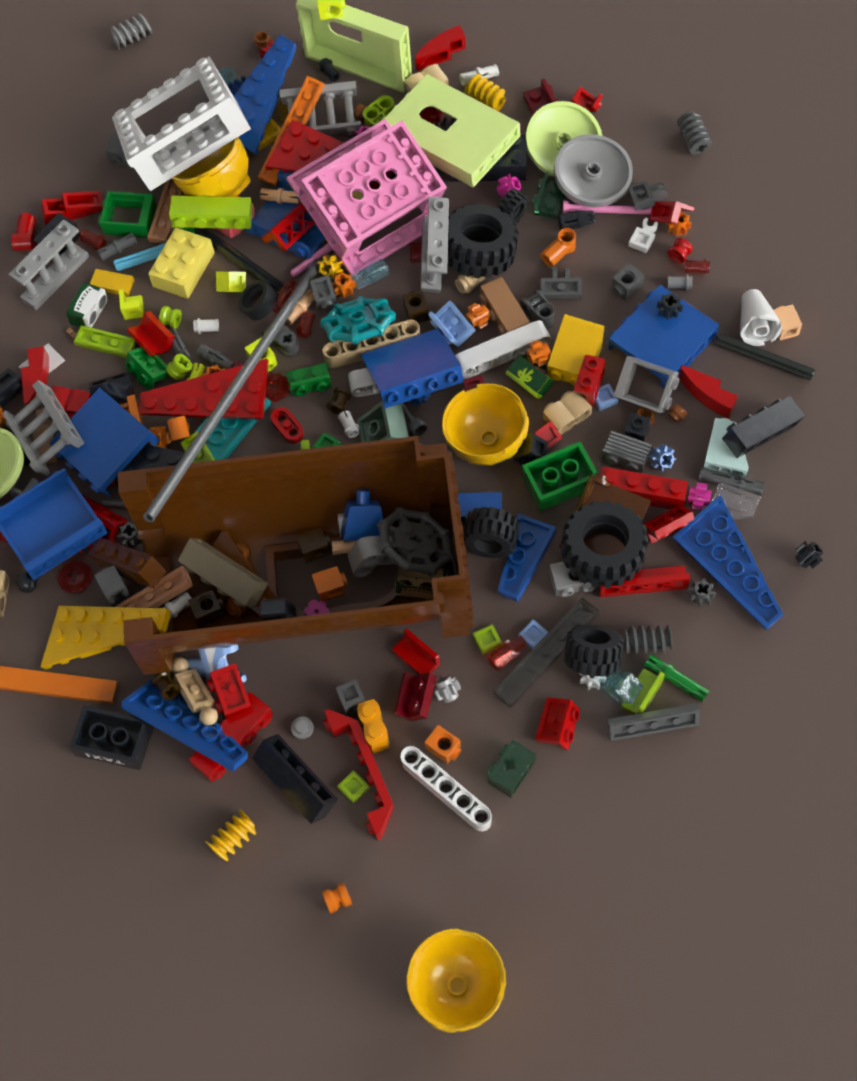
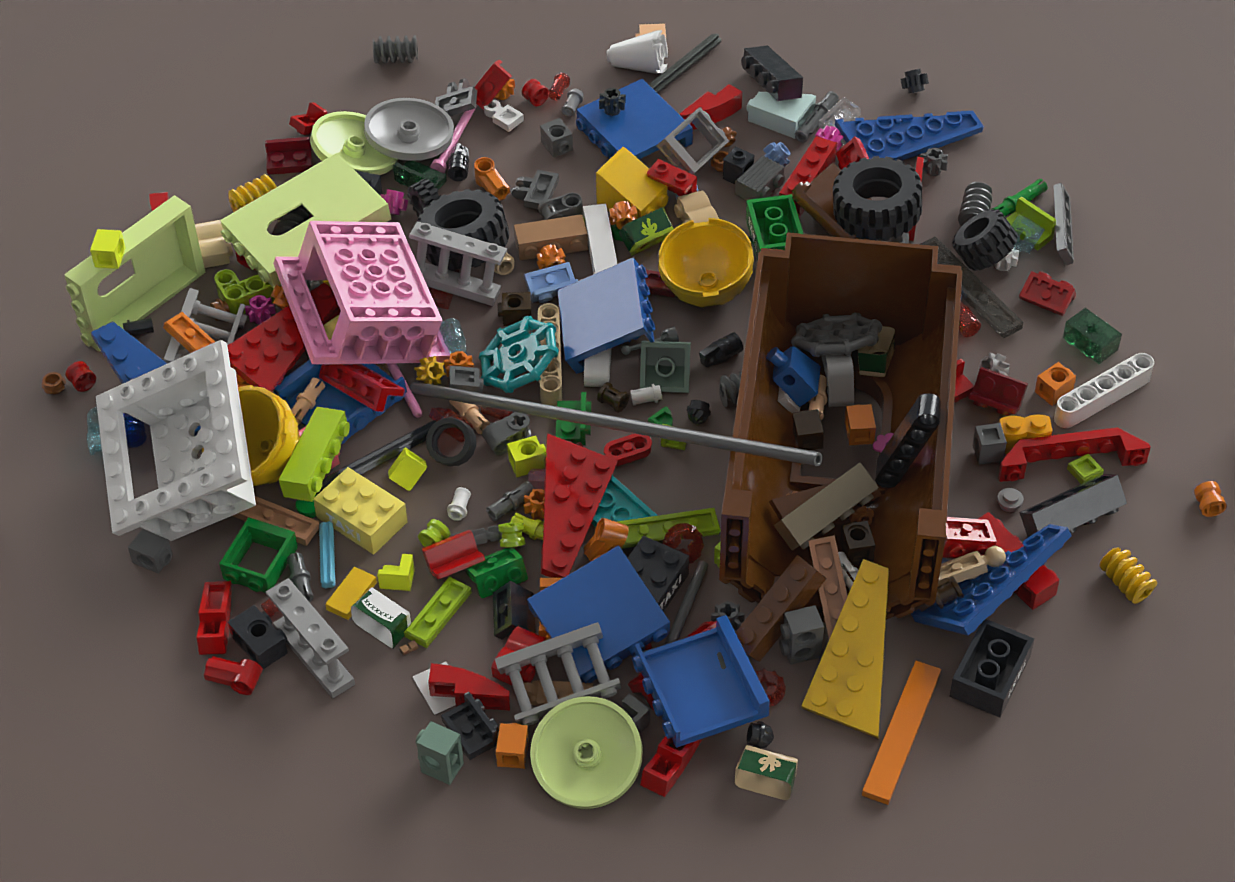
camera: 80 degrees left, 15 degrees down
white pin [460,64,499,86] -> none

